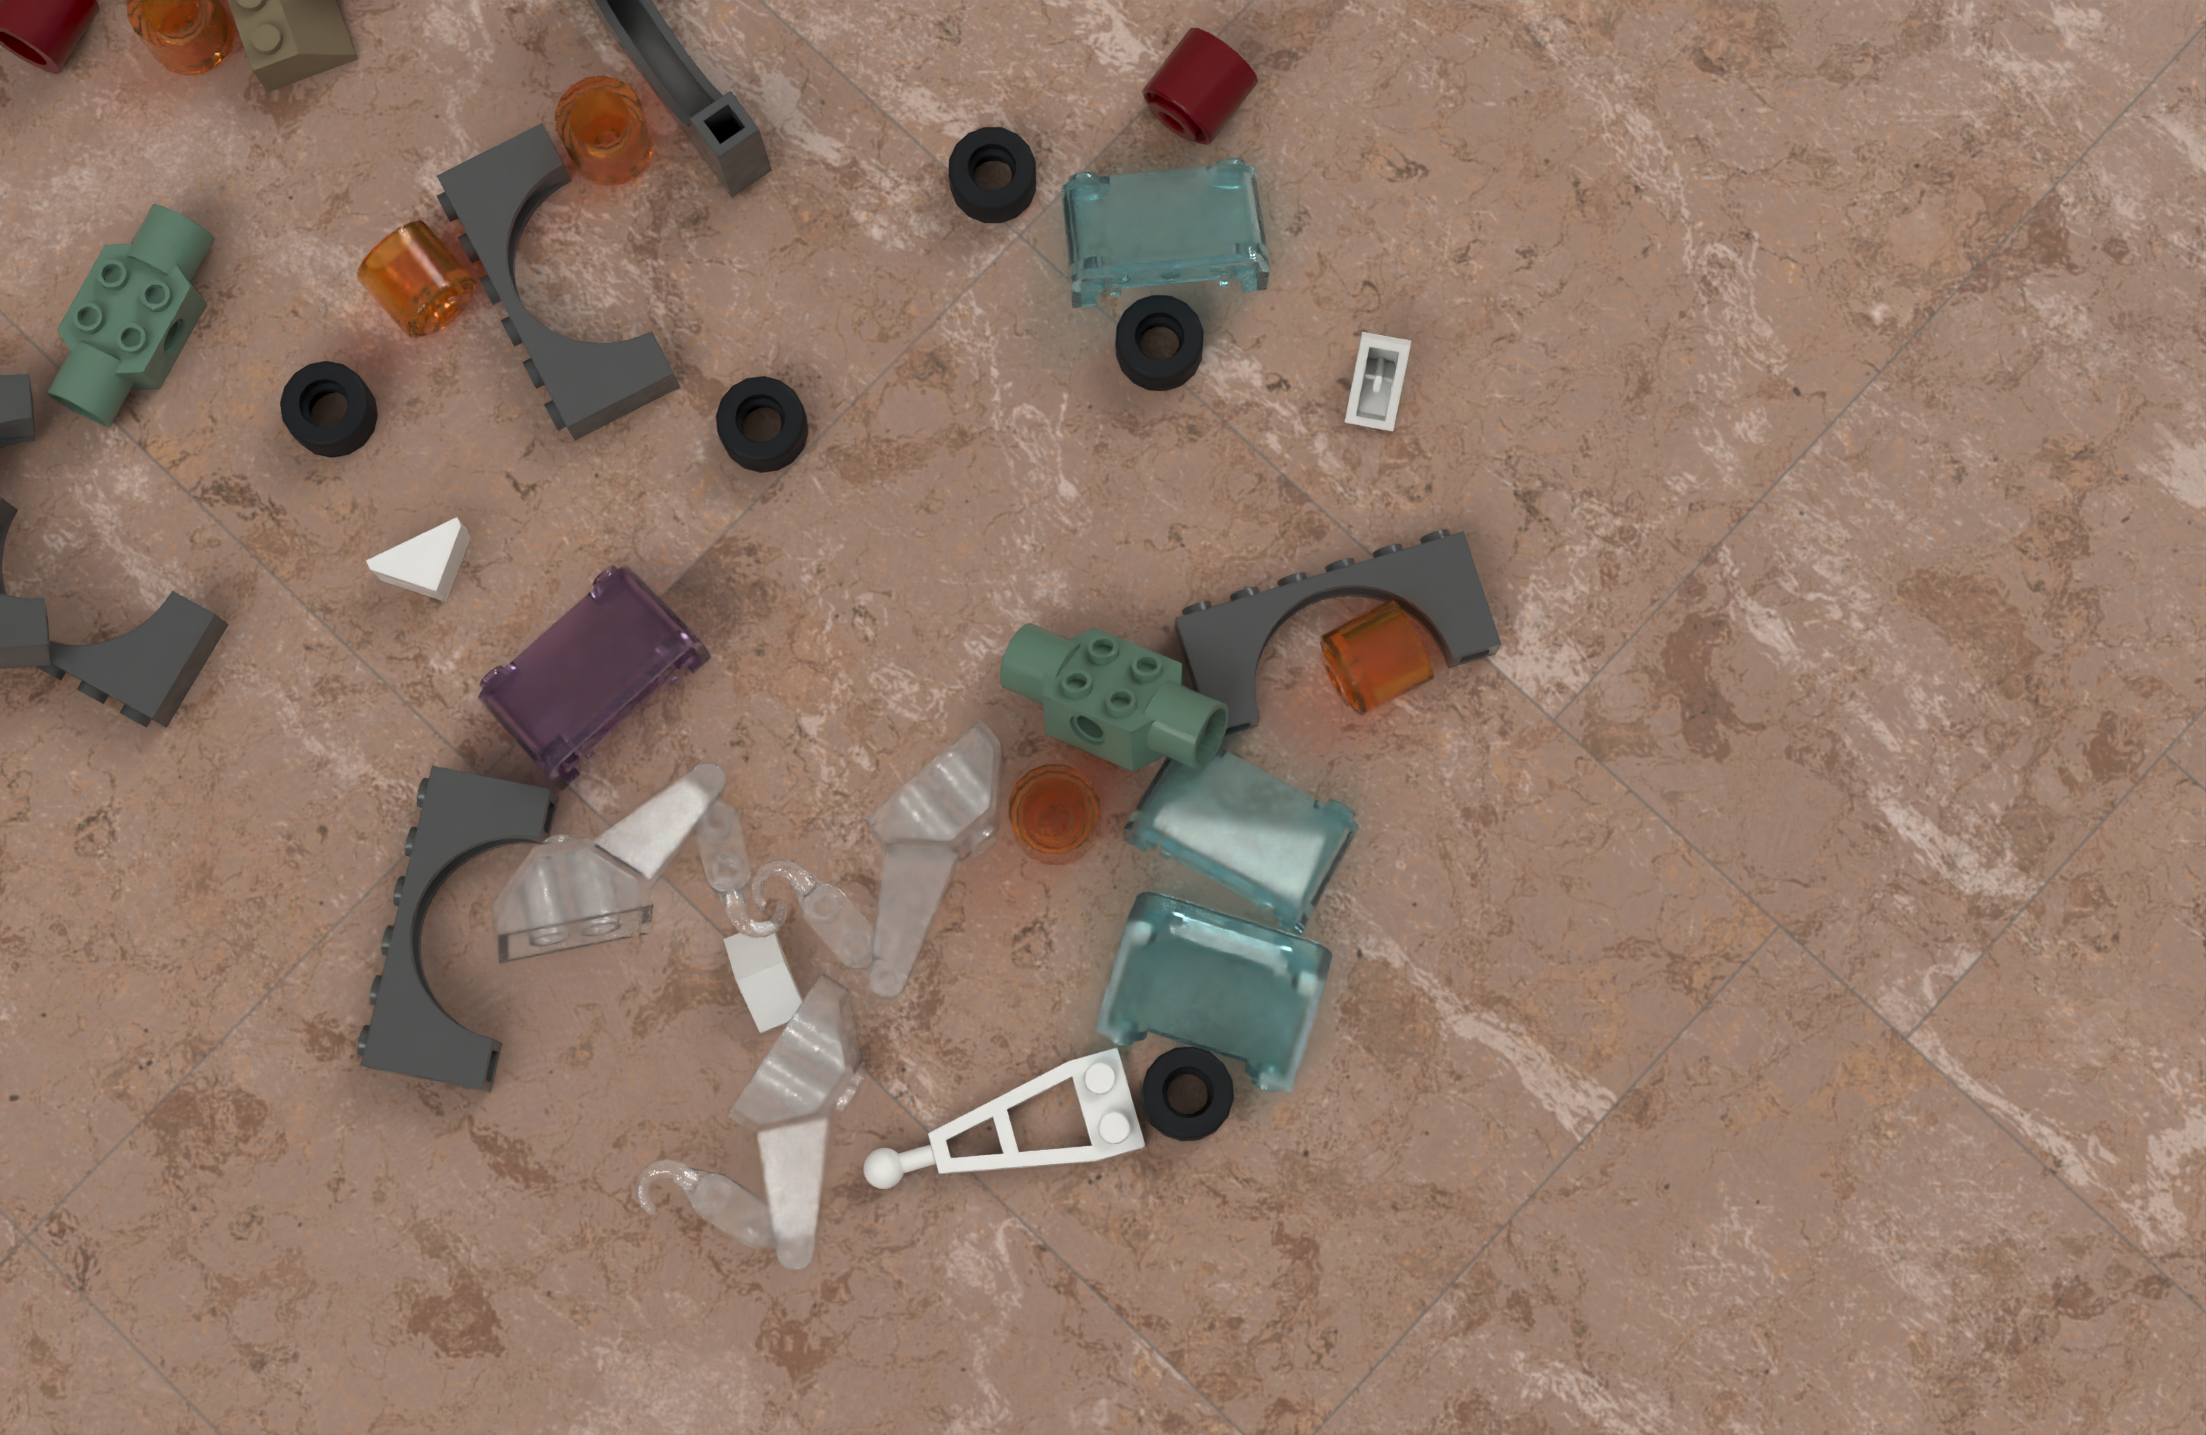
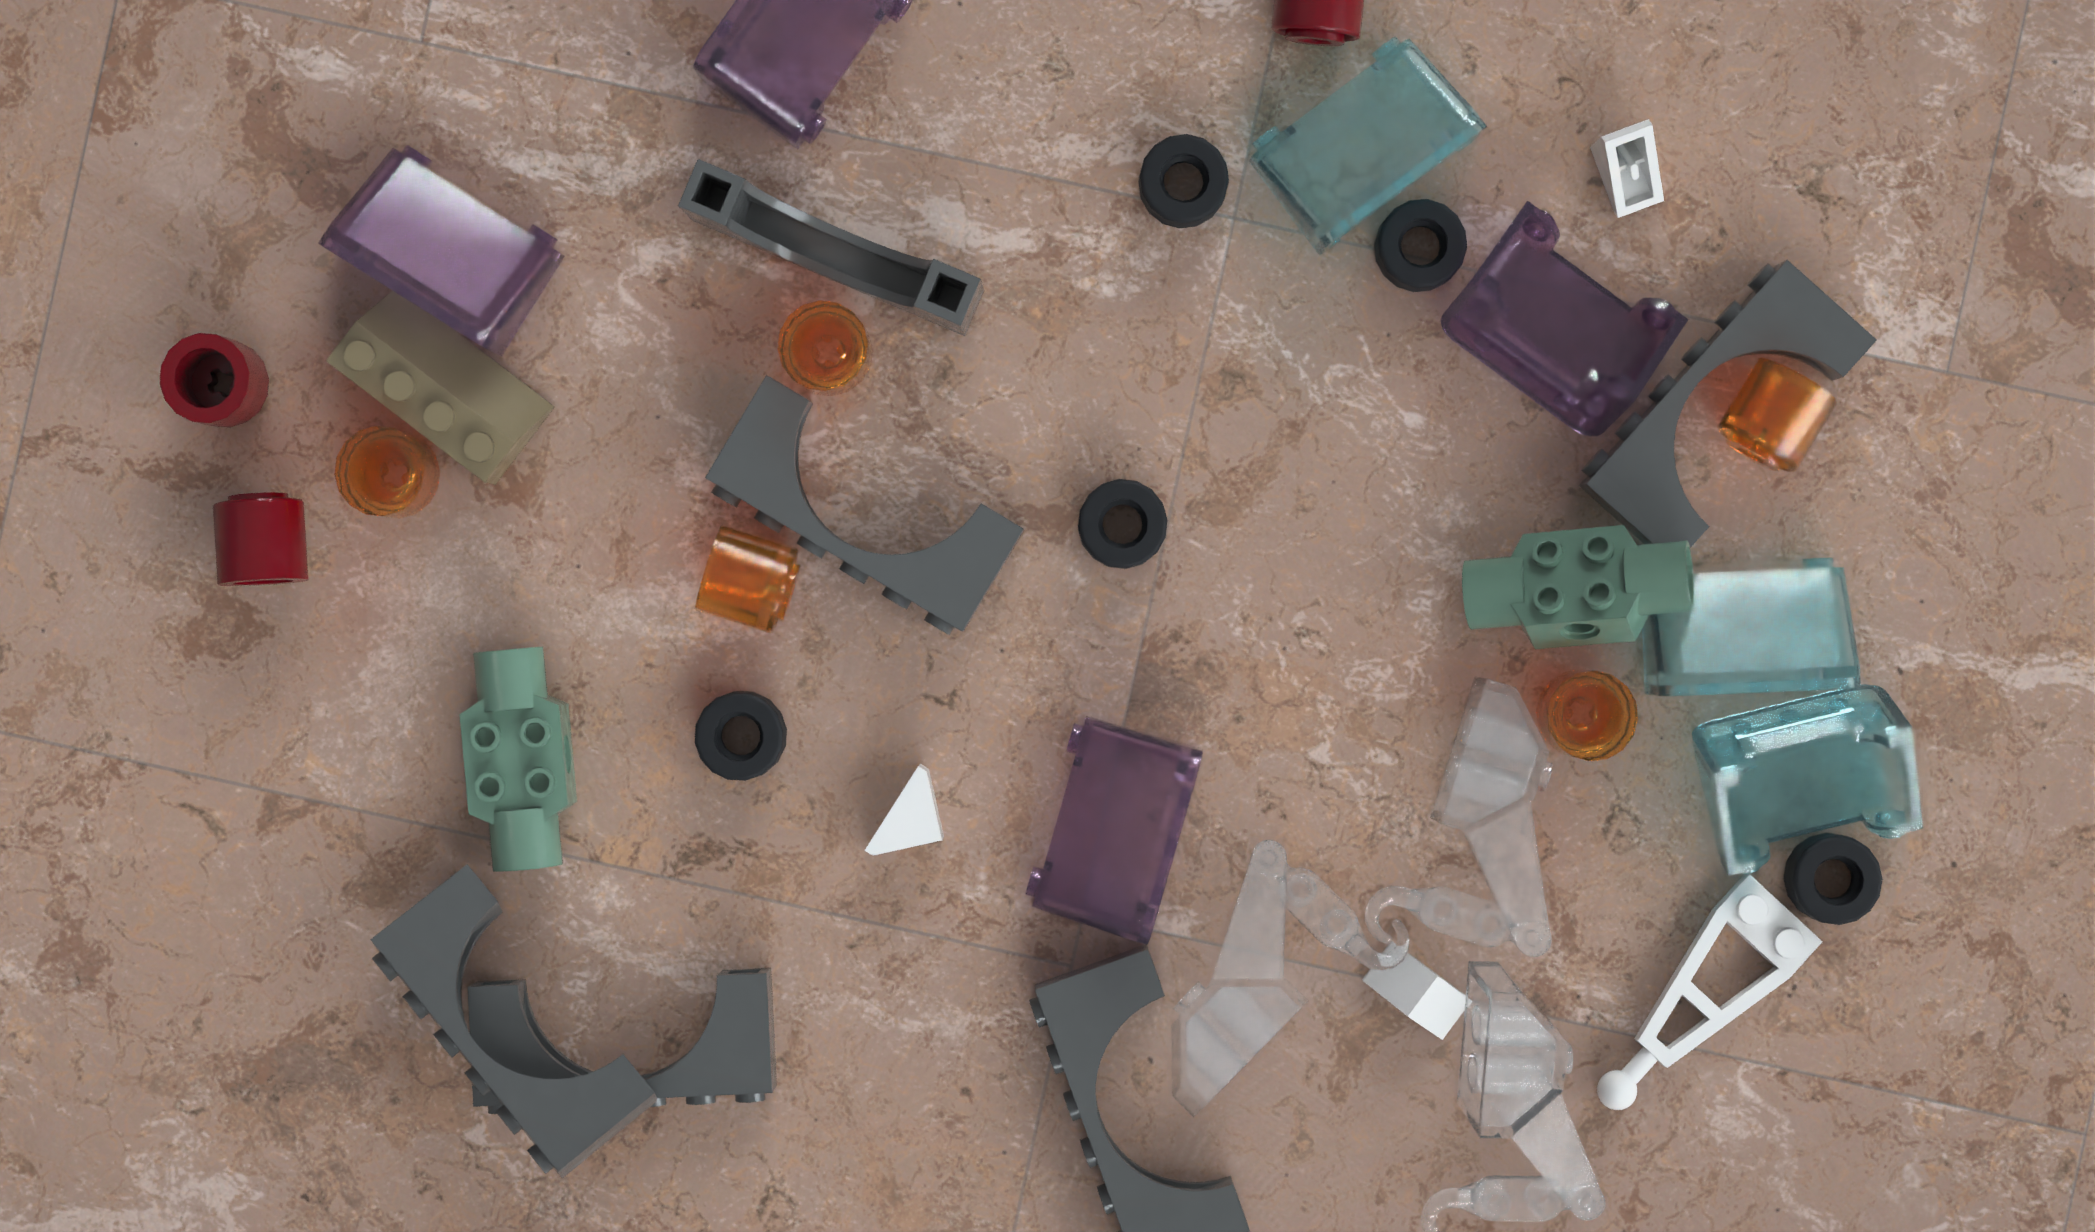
camera: 30 degrees left, 10 degrees up
none -> clear purple windscreen [1440,201,1689,436]

